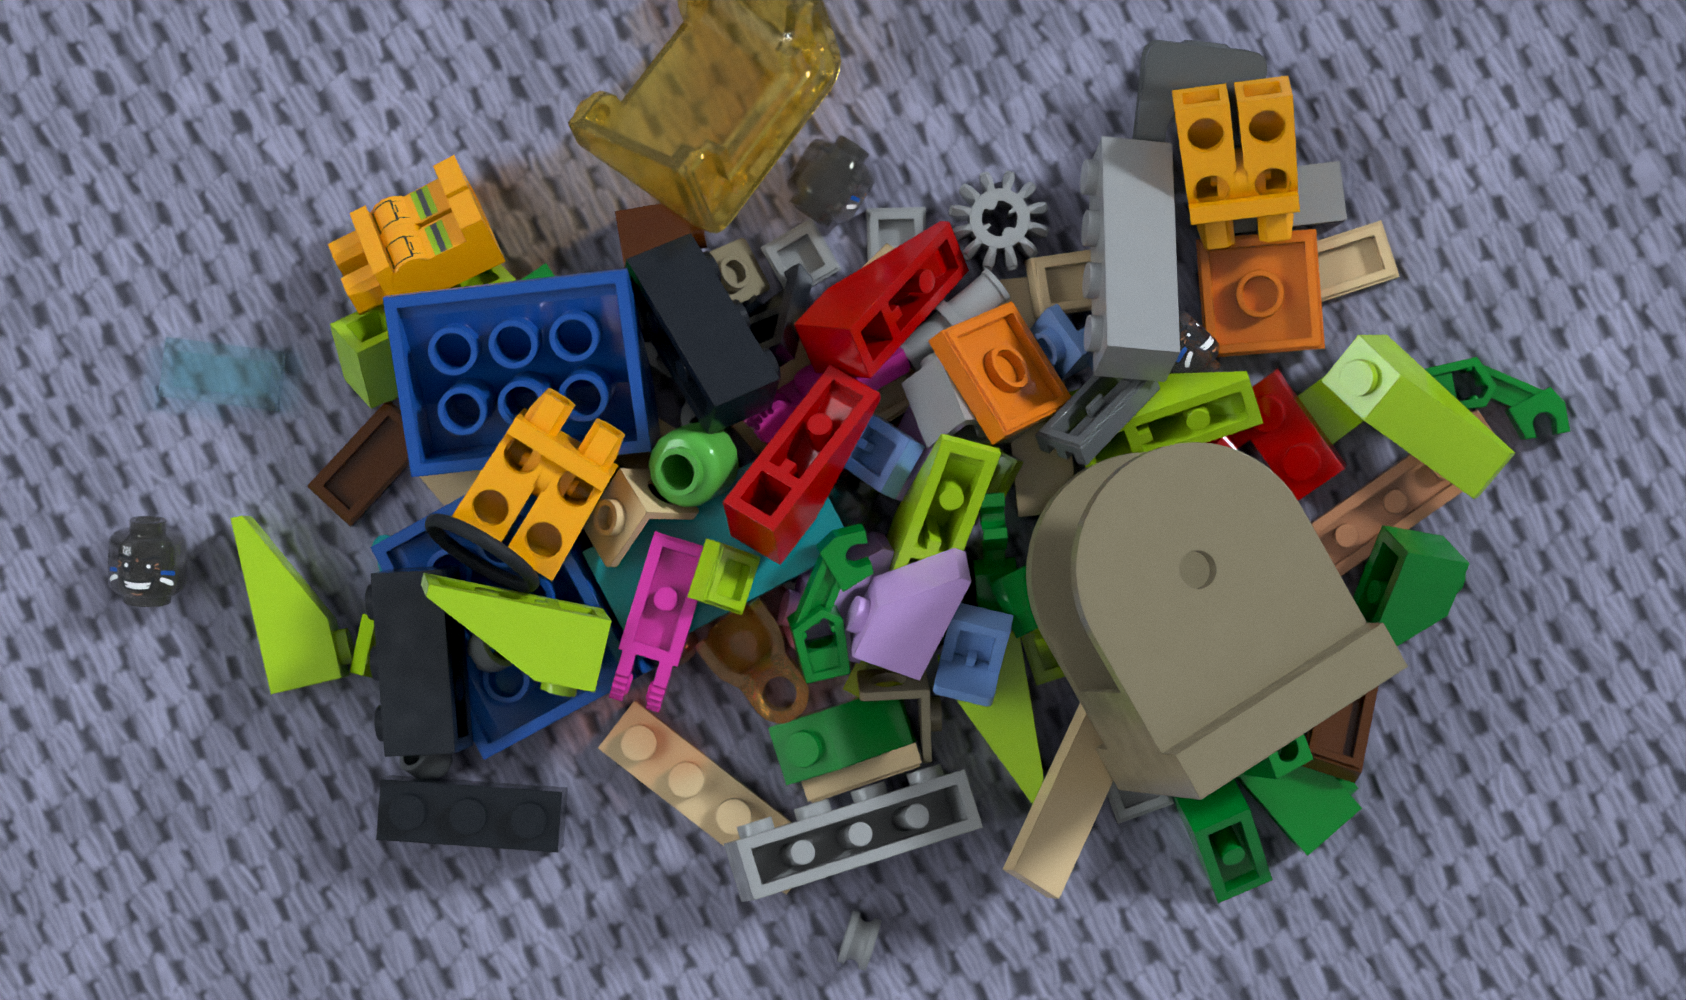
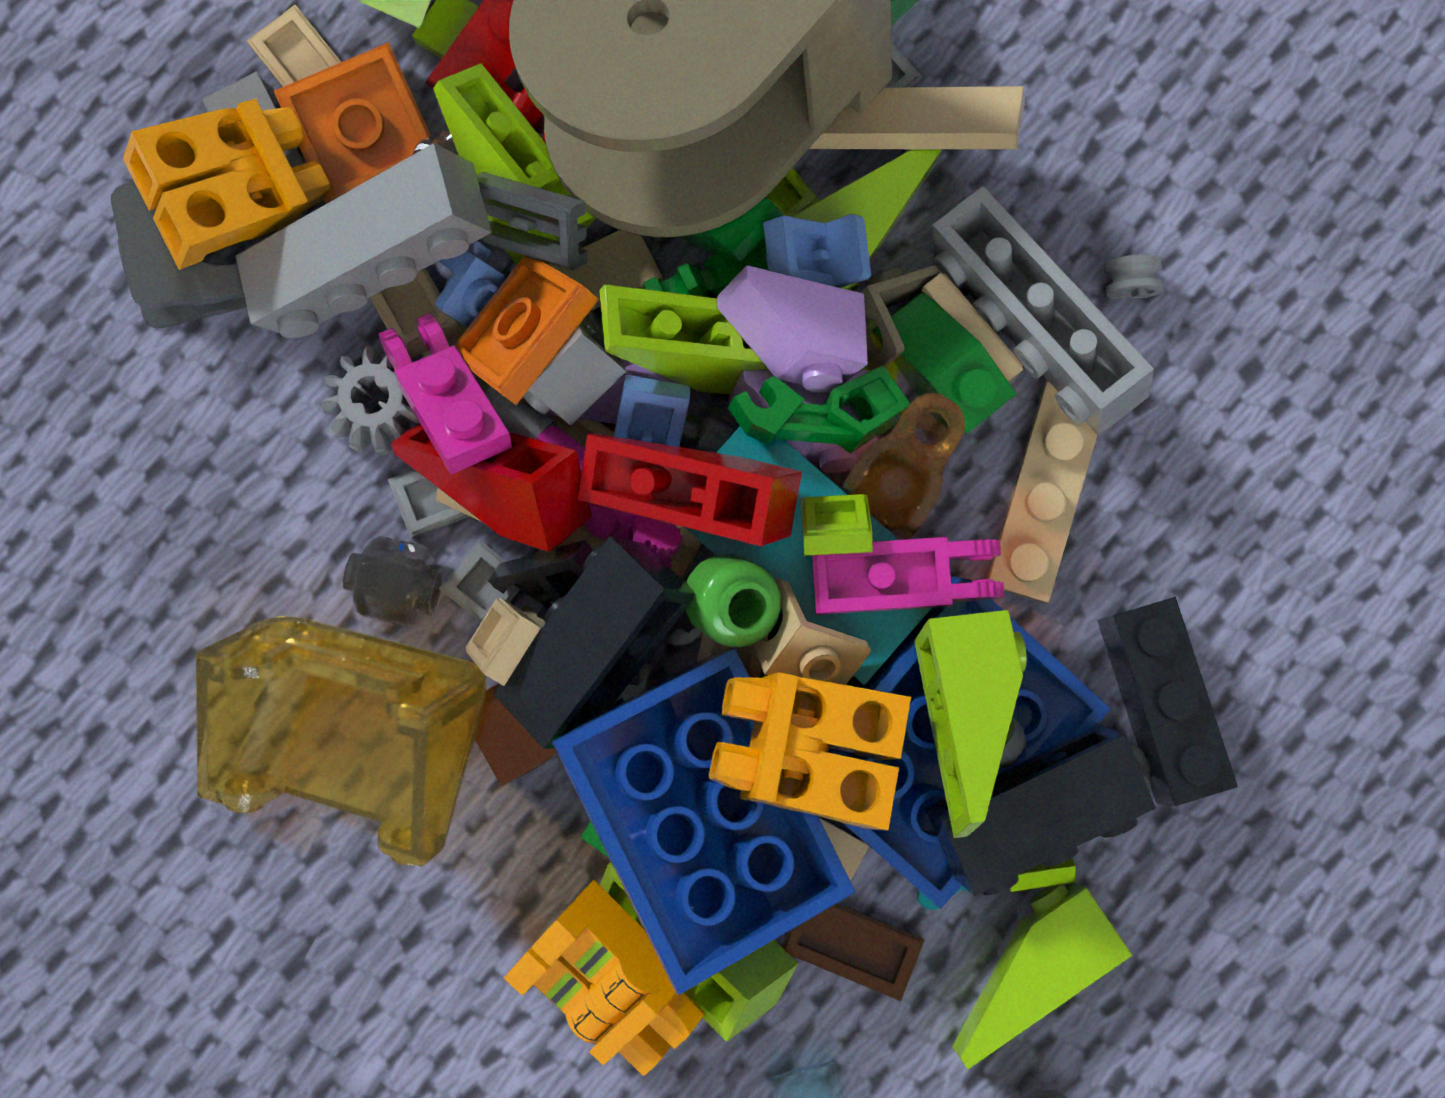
camera: 110 degrees left, 5 degrees down
black tyre [424,513,540,593] -> none
none -> dark pink hinge [379,313,512,475]
none -> tan tile [465,597,541,686]

